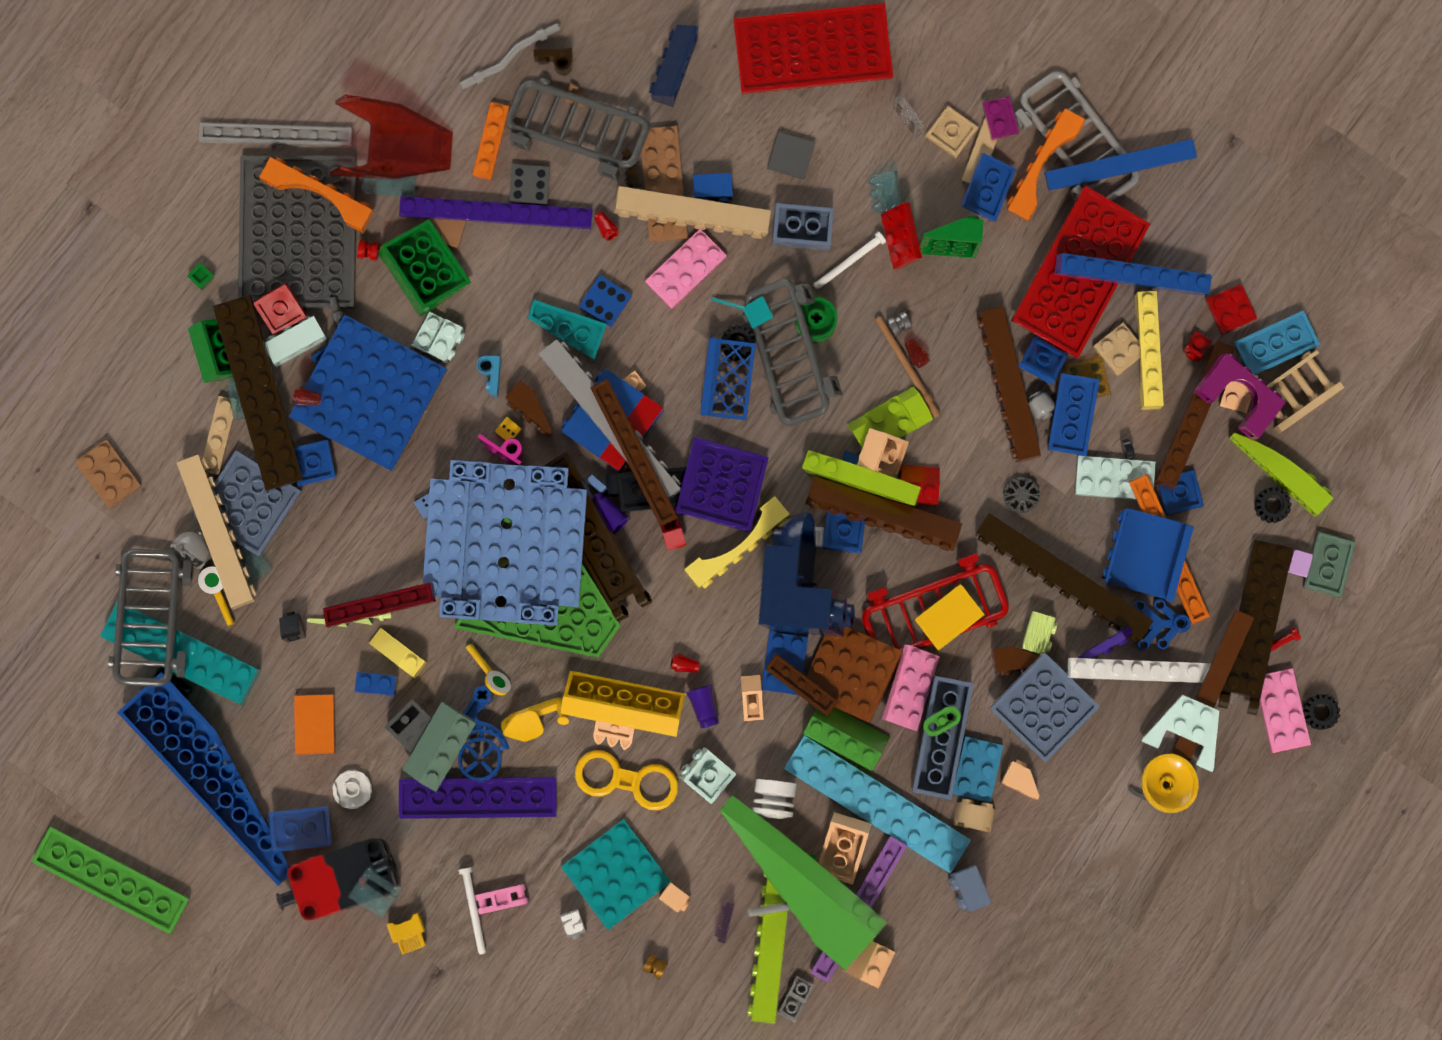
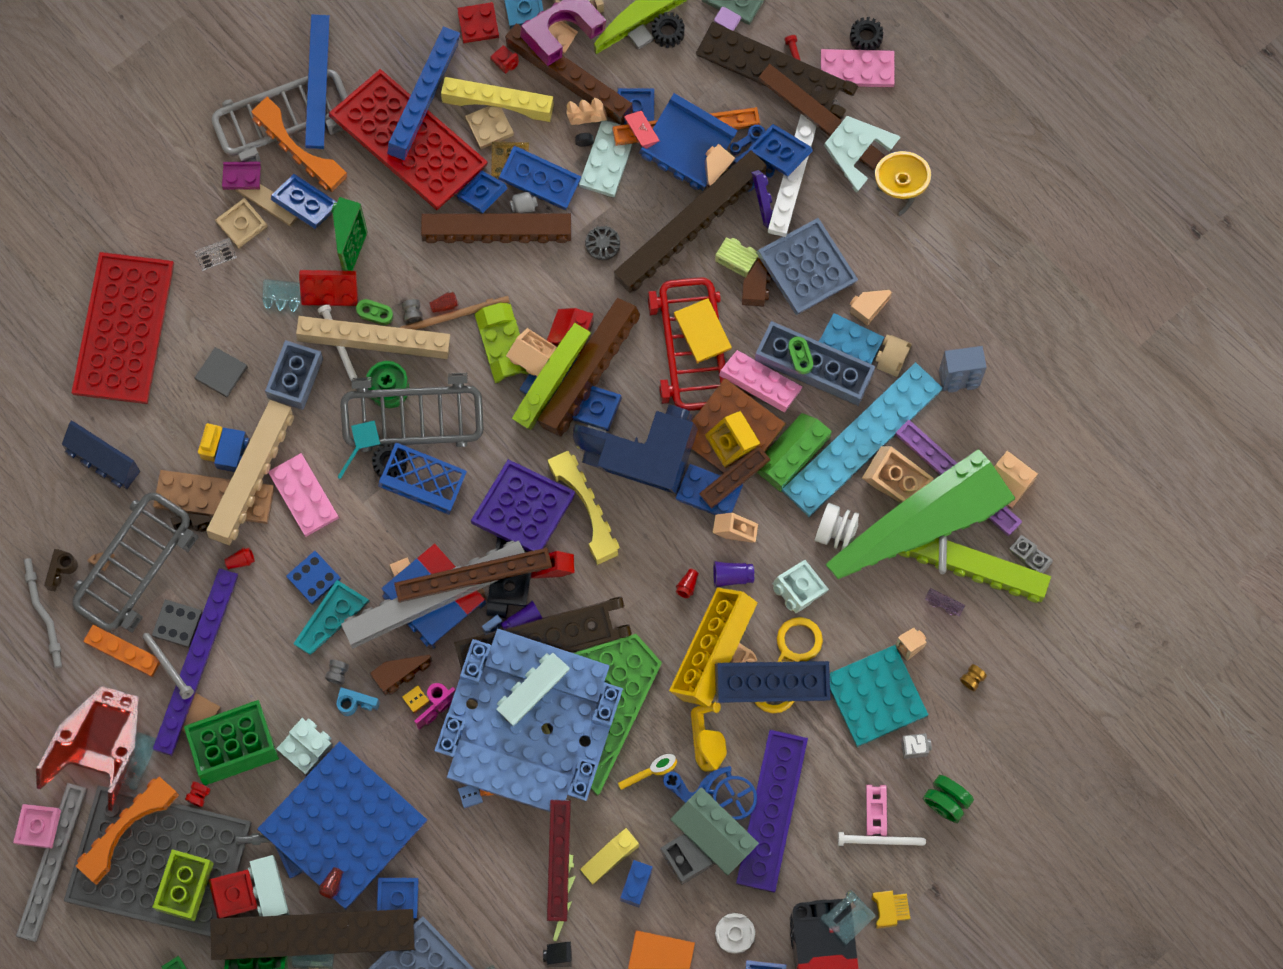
camera: 75 degrees left, 10 degrees down
none -> bright pink plate [13,804,61,849]
none -> light grey bar [143,633,194,699]
none -> lime brick [152,849,214,922]
none -> yellow piece [198,423,223,462]
none -> tan brick [296,316,450,359]
none -> flat silver wheel [325,660,349,685]
none -> bright green plate [356,299,393,325]
none -> light aqua slope [496,653,570,727]
none -> light nougat plate [567,98,607,125]
none -> coral slope [625,111,660,149]
none -> light grey tile [628,24,653,50]
none -> light nougat slope [705,144,735,188]
none -> yellow slope [705,411,760,467]
none -> dark blue plate [715,661,831,703]
none -> blue plate [748,124,813,177]
none -> green wheel [922,775,974,823]

